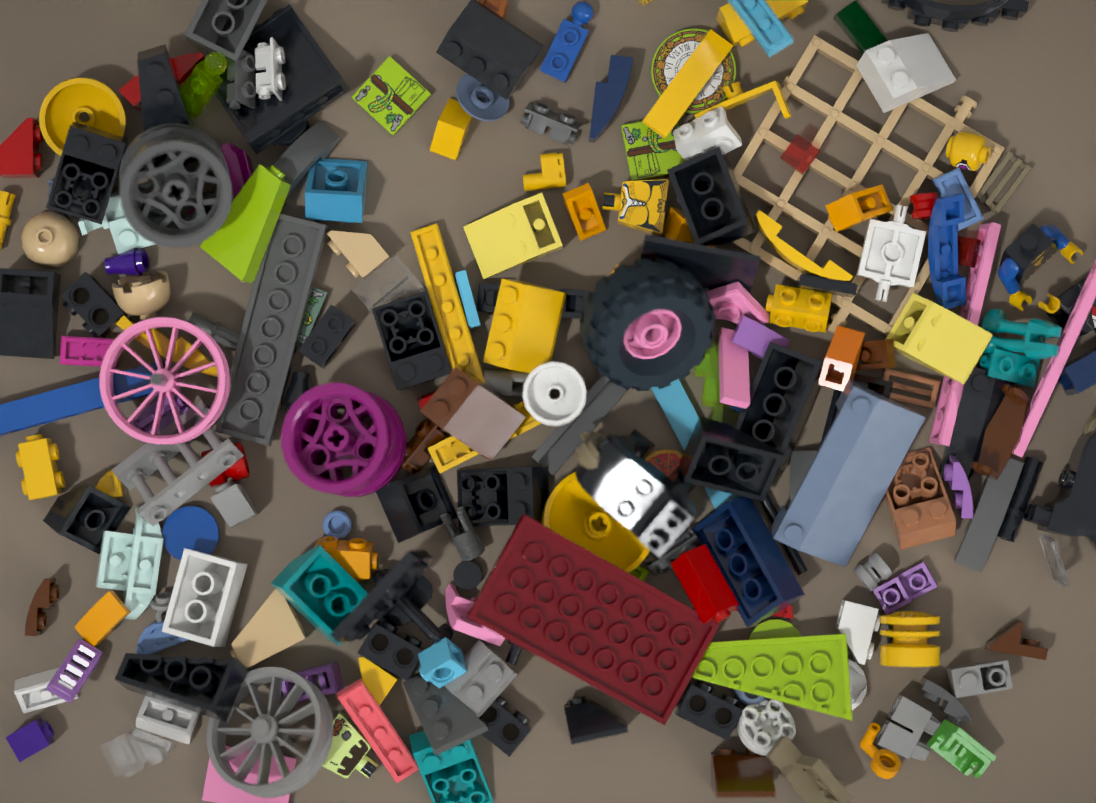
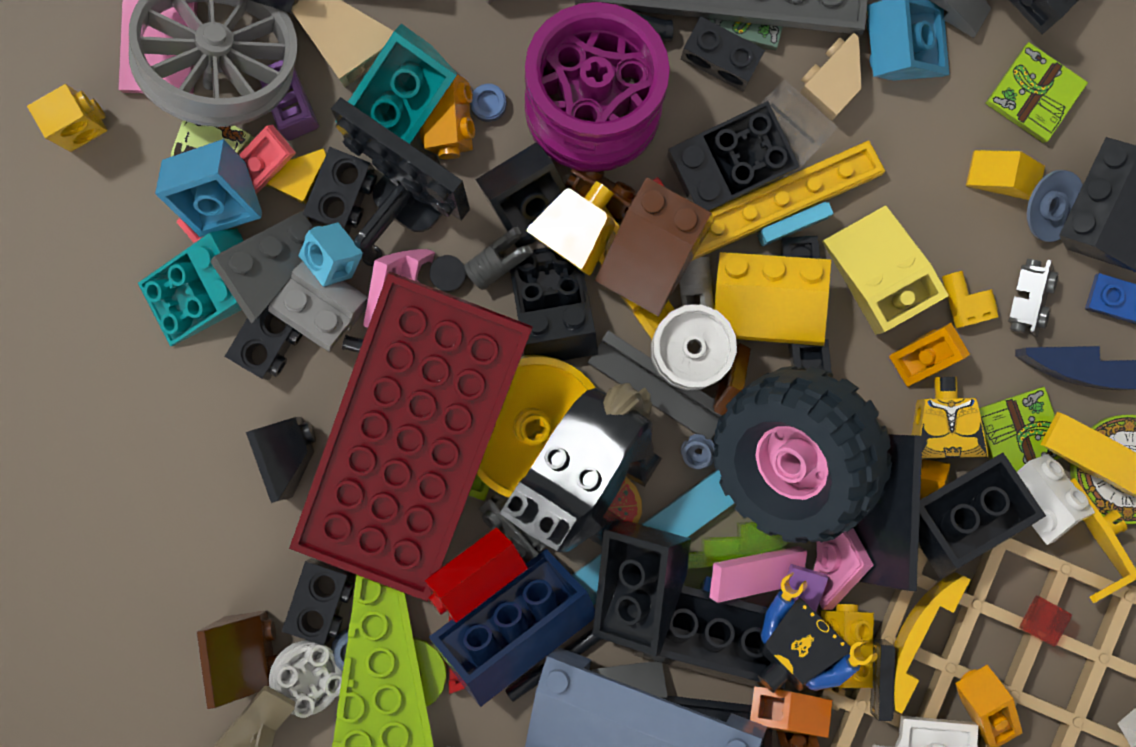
camera: 85 degrees right, 0 degrees up
none -> dark azure slope [155,139,262,237]
none -> torso [526,181,615,276]
none -> sand blue plate [681,434,715,469]
none -> reddish brown tile [713,343,751,415]
none -> torso [758,572,878,693]

